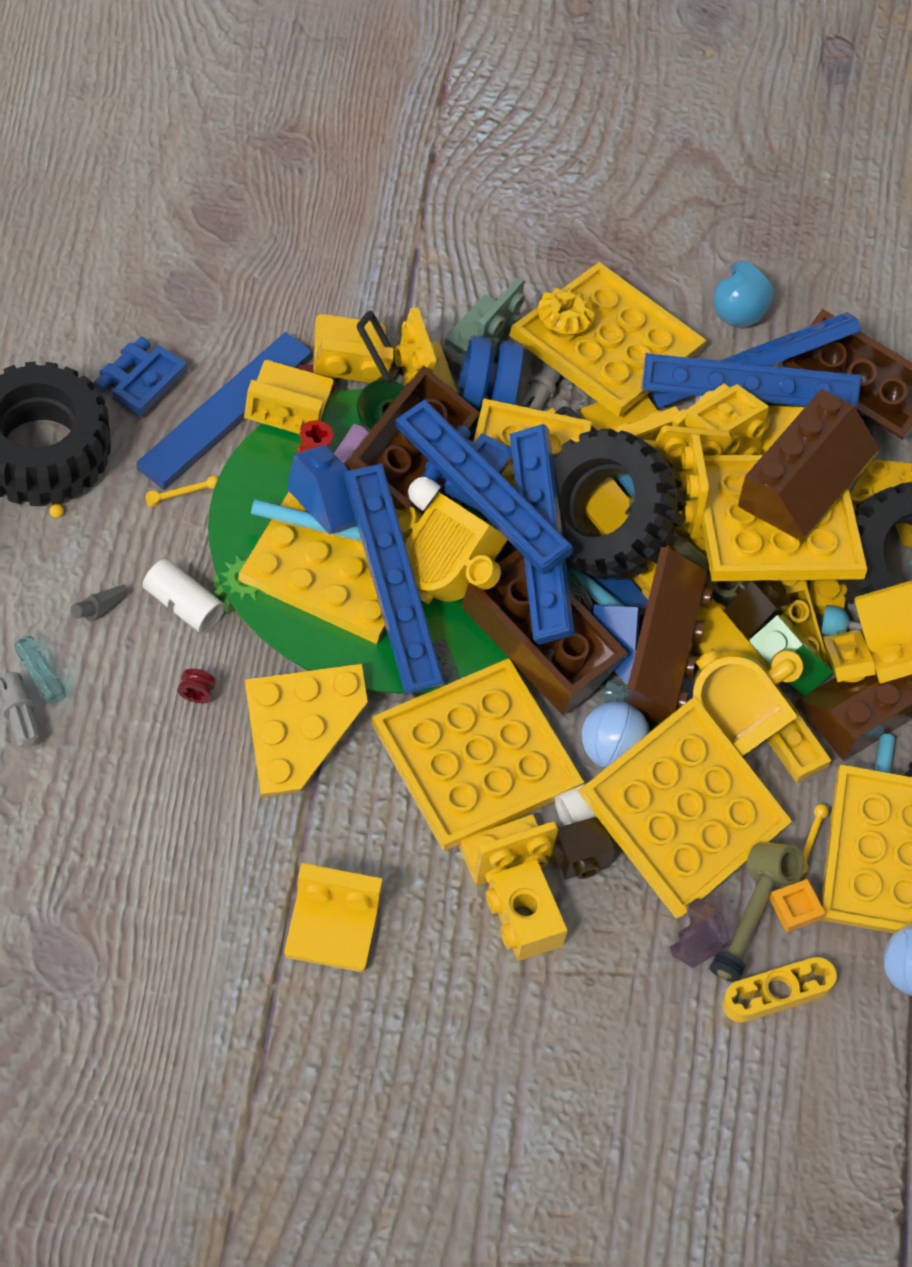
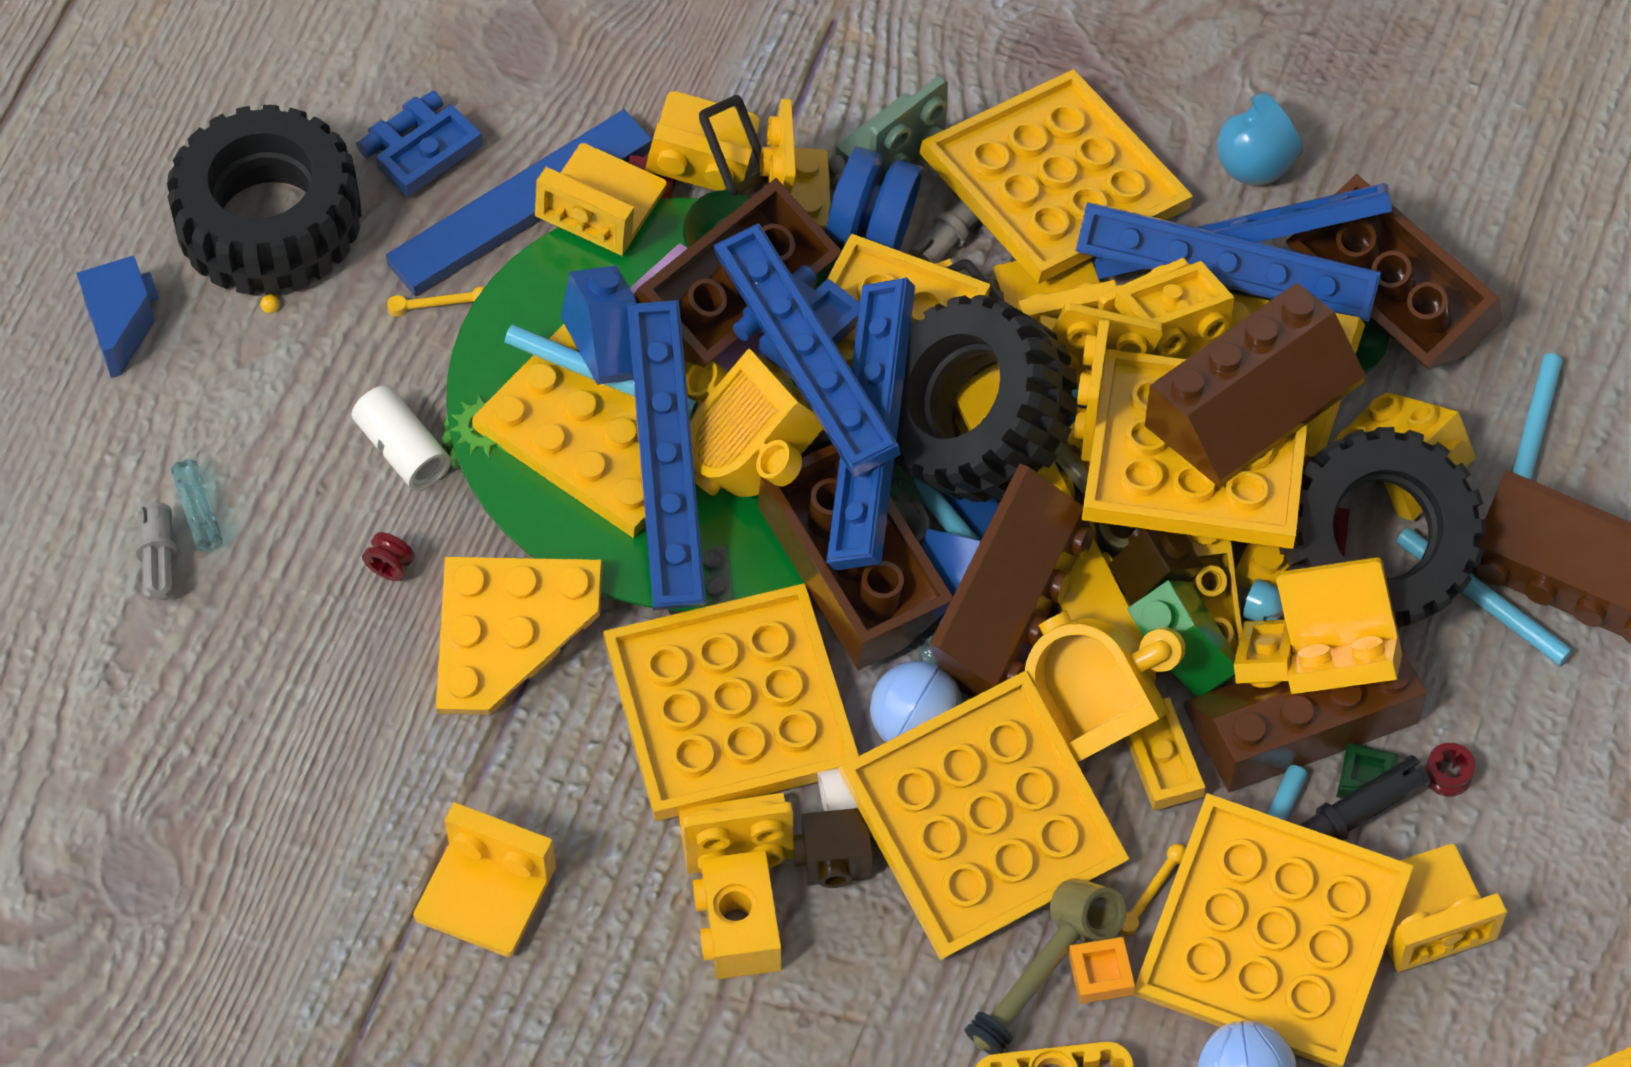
camera: 20 degrees right, 0 degrees up
dark grey bar [71,584,128,622] -> none
red bush [297,420,333,453] -> none
white hinge [408,477,441,511] -> none
yellow gear [537,287,595,334] -> none
panel [670,898,732,968] -> none

